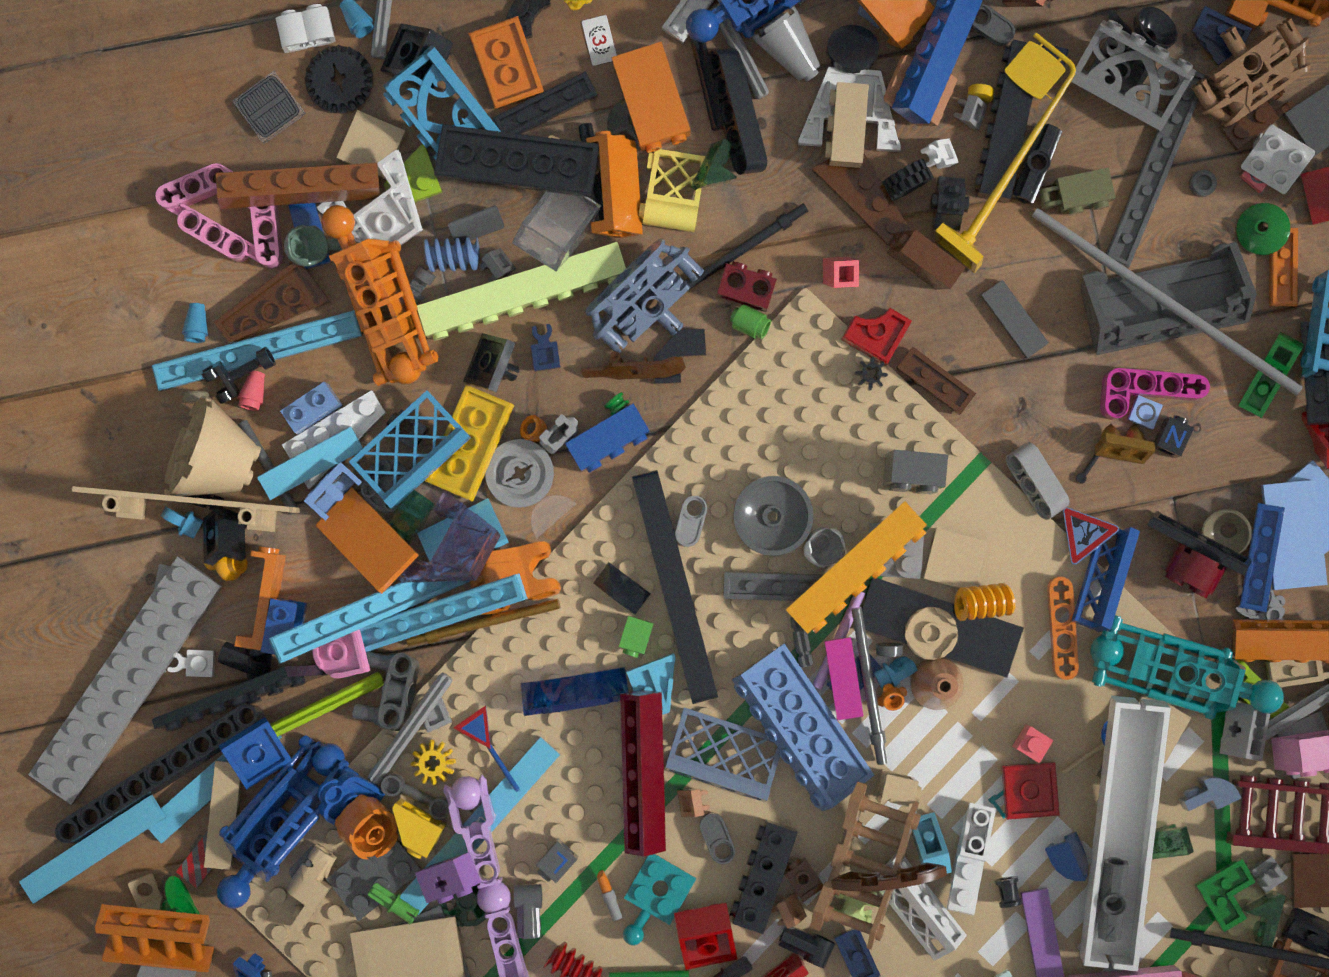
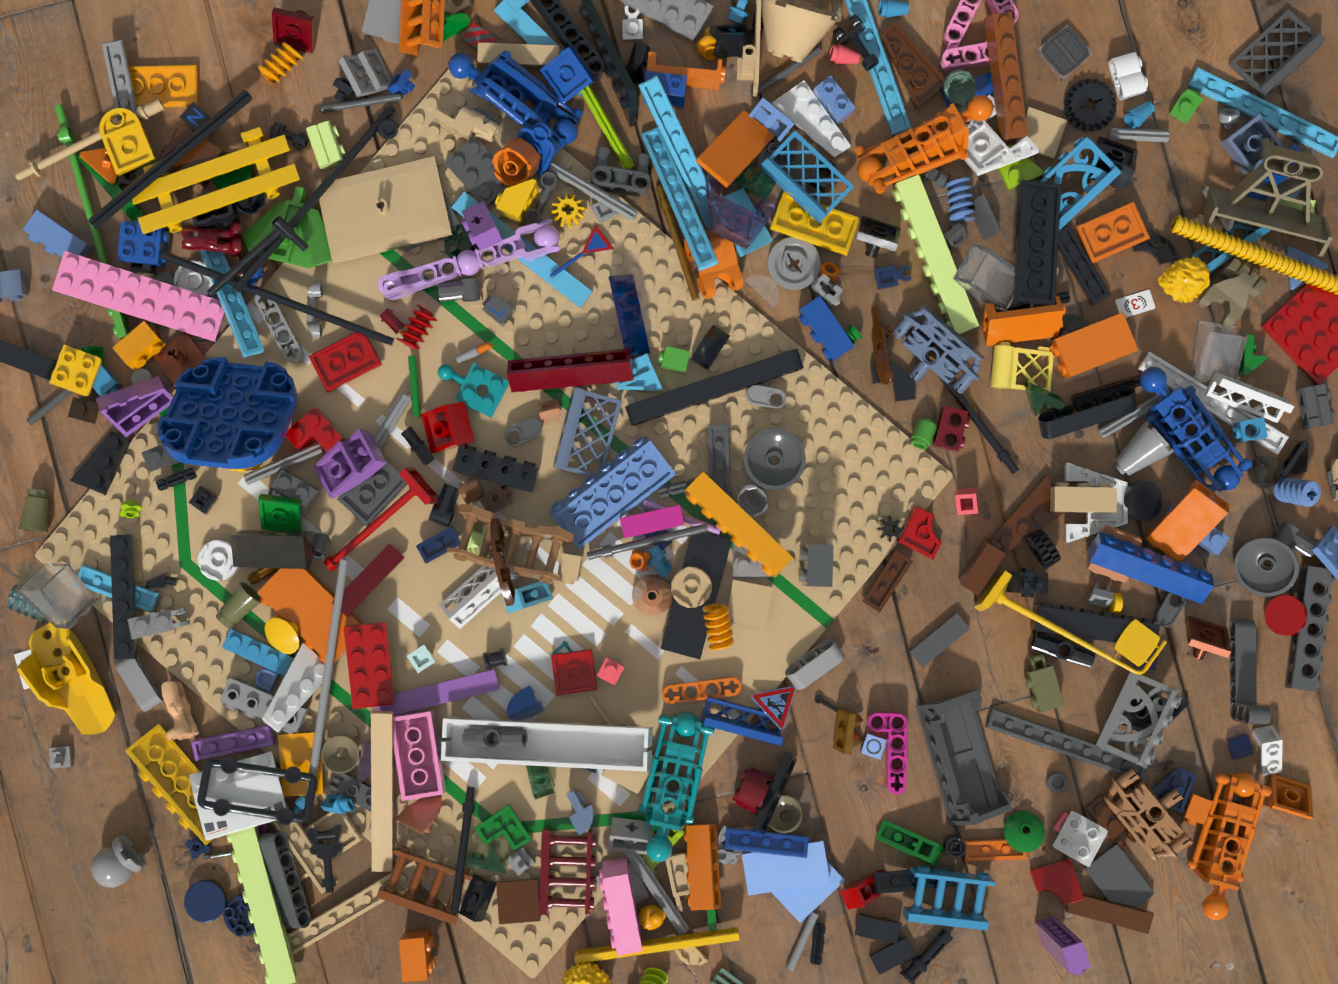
camera: 85 degrees right, 0 degrees up
medium azure tile [257,426,363,500] -> none
bright pink tile [312,629,370,678] -> none
bright green axle [368,883,420,925] -> none
dark grey tile [876,643,903,657] -> none
white plate [921,139,959,169] -> none
white slope [946,803,996,916] -> none
light grey piece [1032,208,1303,396] -> none
black piece [1133,6,1178,50] -> none
black brick [1154,415,1194,458] -> none
none -> black wheel [943,834,967,858]

